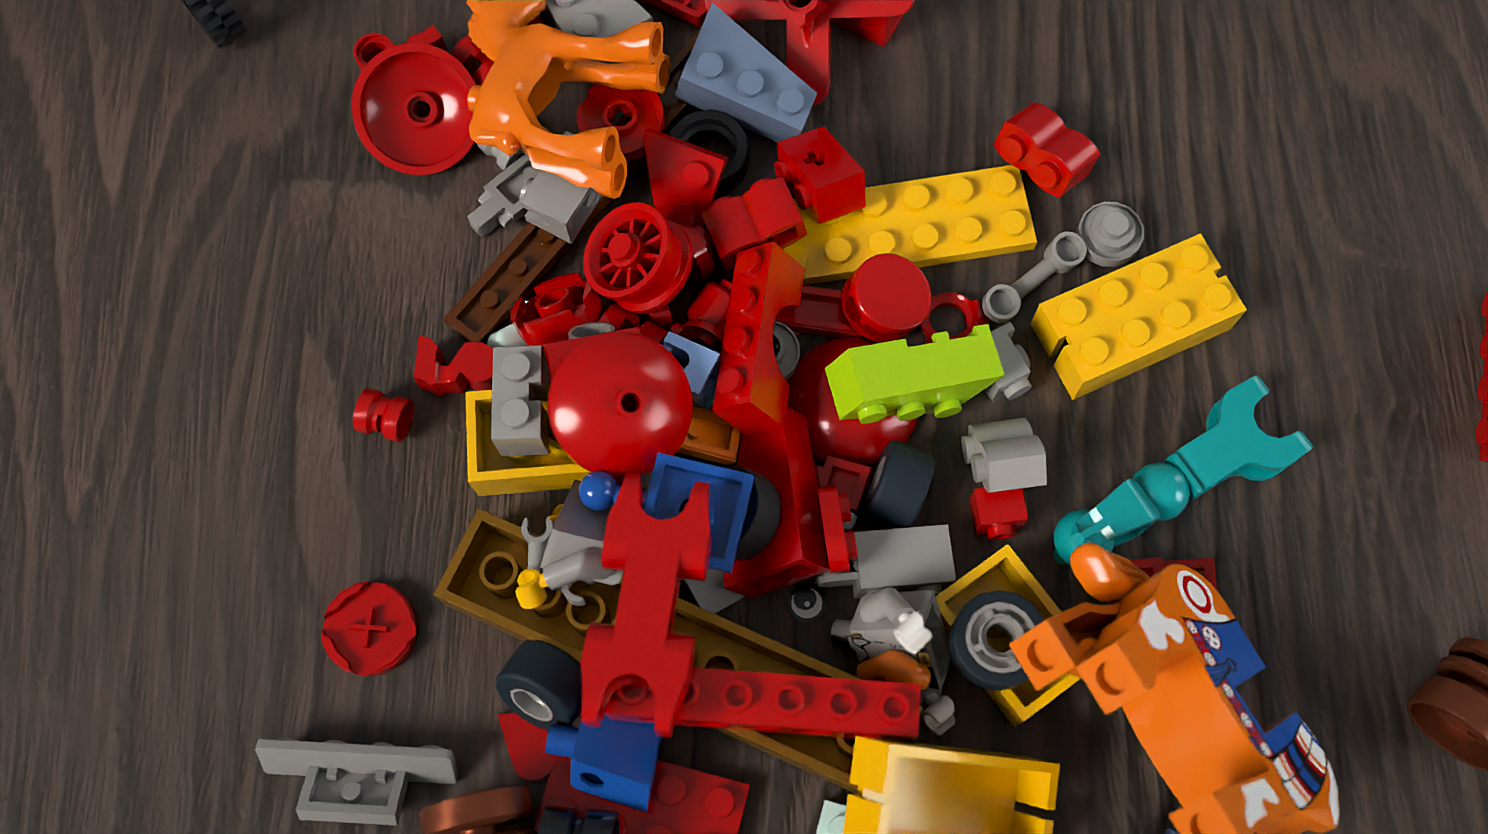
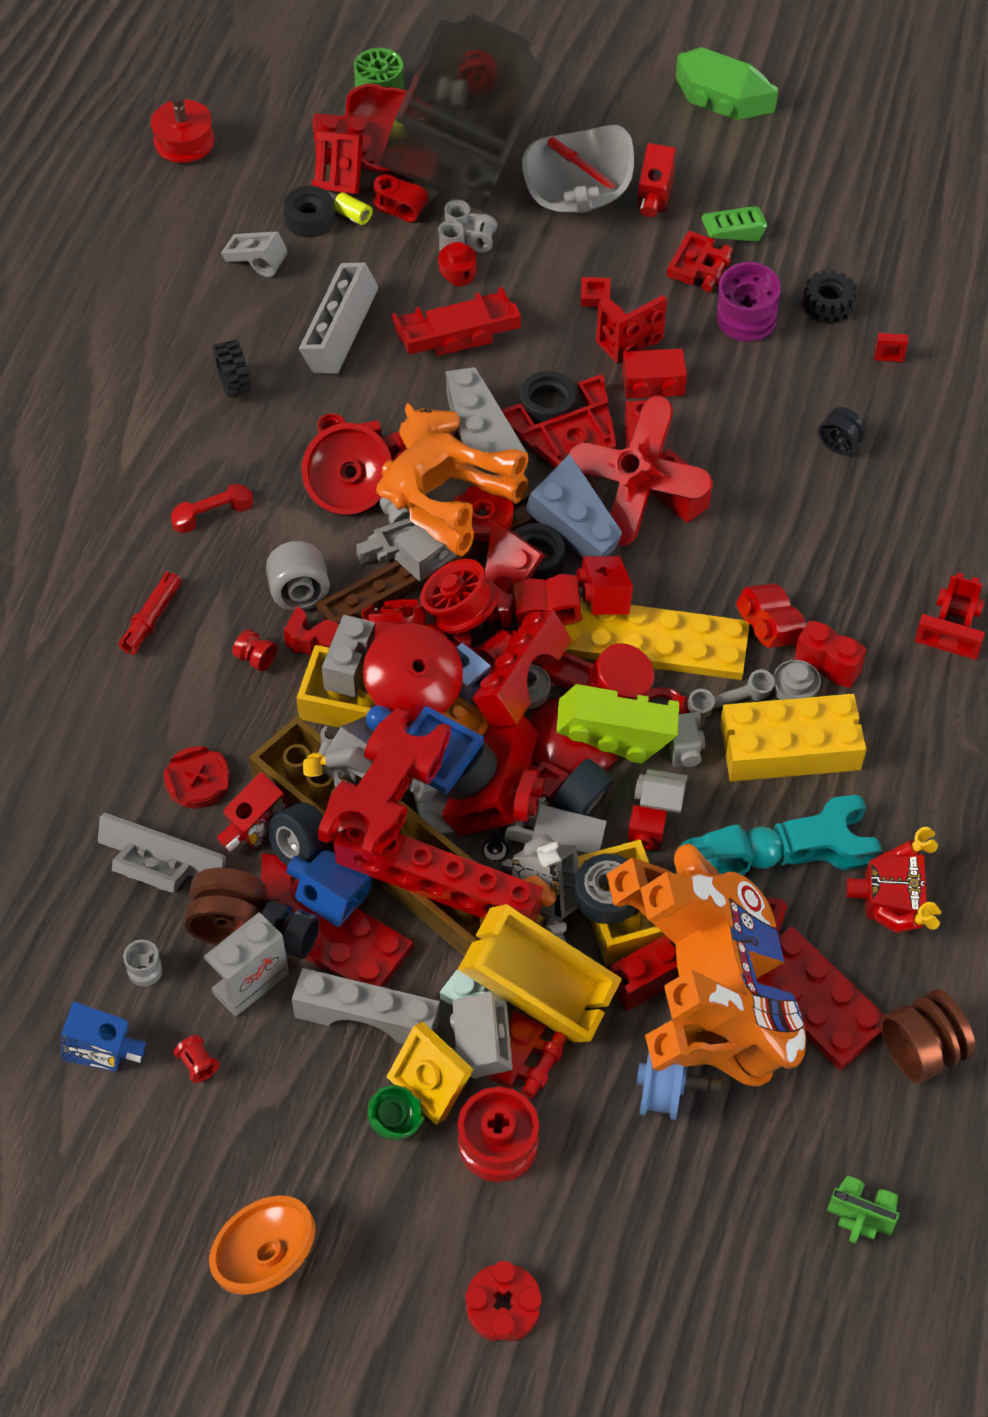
camera: 15 degrees right, 15 degrees down
none -> red pin [118,571,182,655]
none -> red bar [171,484,254,533]
none -> red torso [216,771,290,853]
none -> light grey head [266,541,330,612]
none -> red brick [610,935,679,1011]
none -> red plate [756,926,884,1070]
none -> red brick [794,621,867,688]
none -> red torso [846,827,941,933]
none -> red tile [914,573,985,660]

